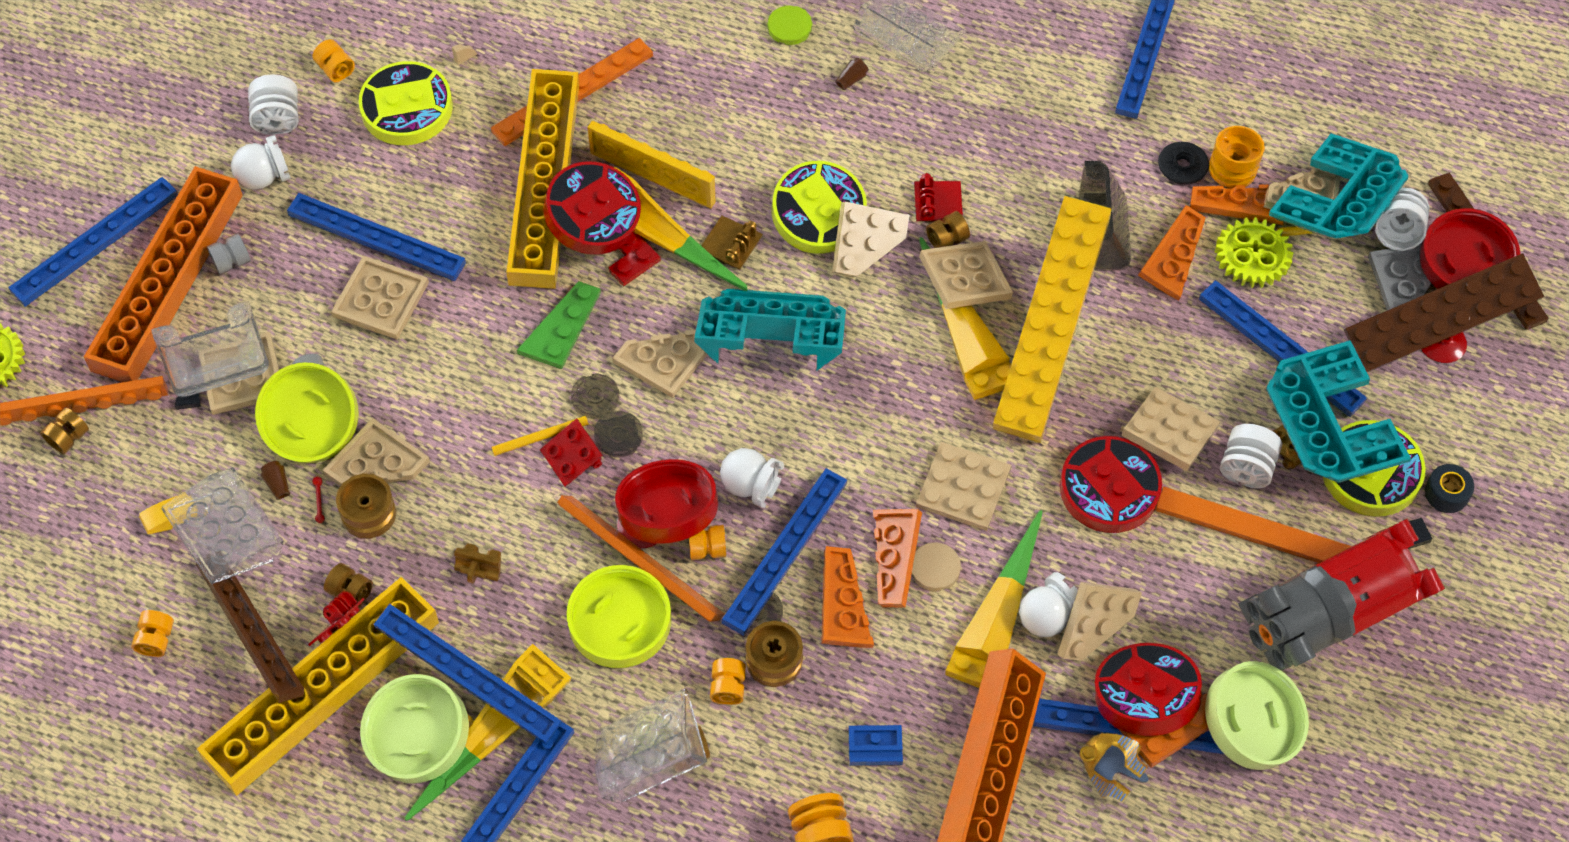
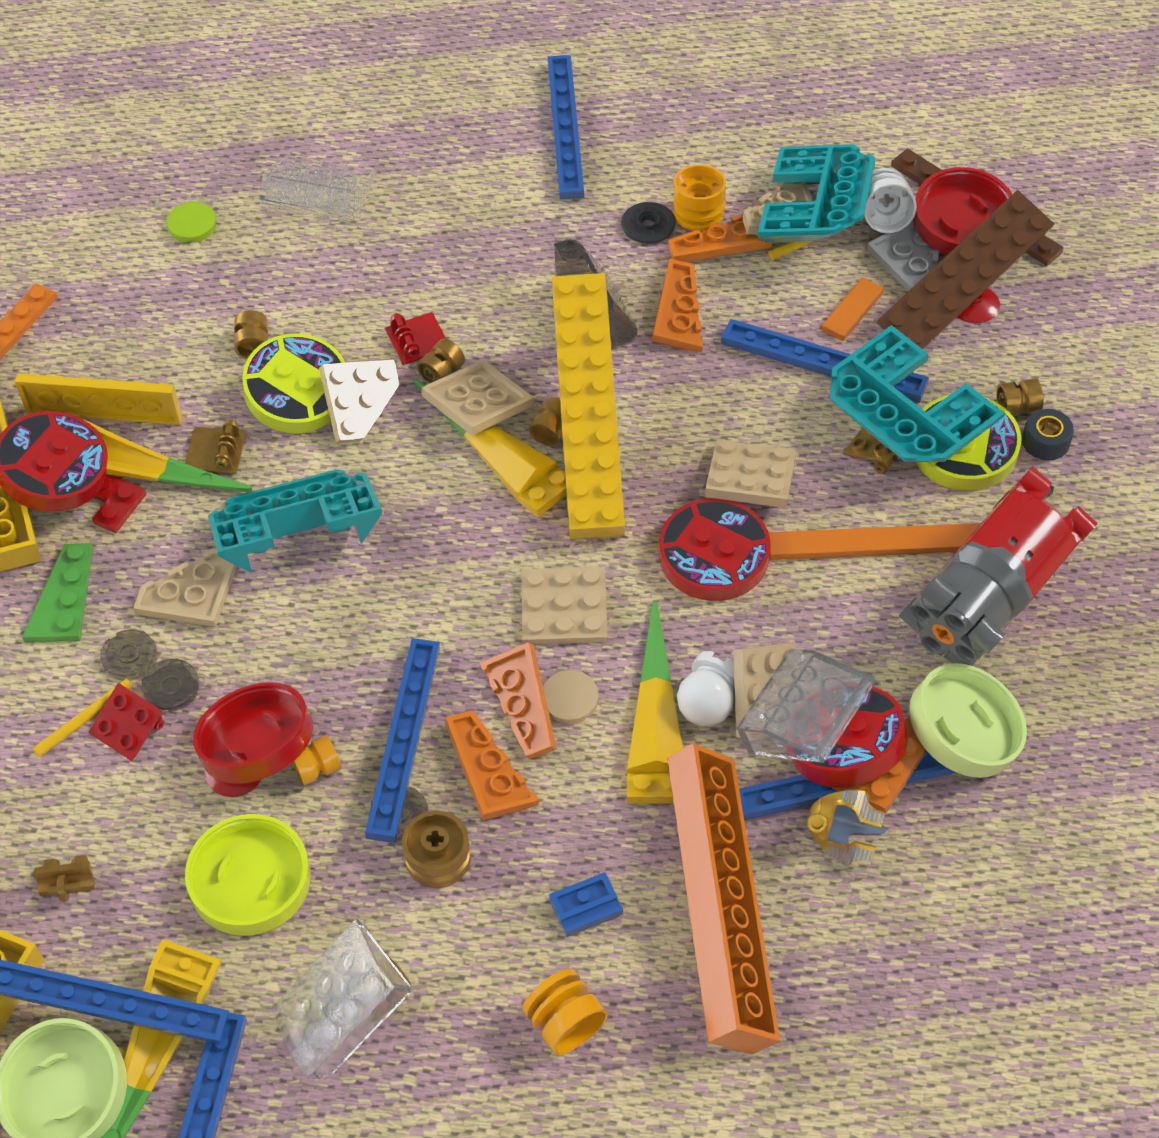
camera: 20 degrees left, 5 degrees down
orange tile [557,495,725,622] -> none
light orange wheel [710,658,746,705] -> none
white tile [720,448,784,508] -> none
reddish brown cone [835,57,869,91] -> none
neon yellow gear [1214,217,1294,288] -> none
white wheel [1220,424,1283,489] -> none
none -> pearl gold wheel [234,310,268,359]
none -> pearl gold wheel [529,397,563,448]
none -> clear slope [736,649,876,763]
none -> orange tile [821,277,884,342]
none -> pearl gold wheel [996,378,1044,416]

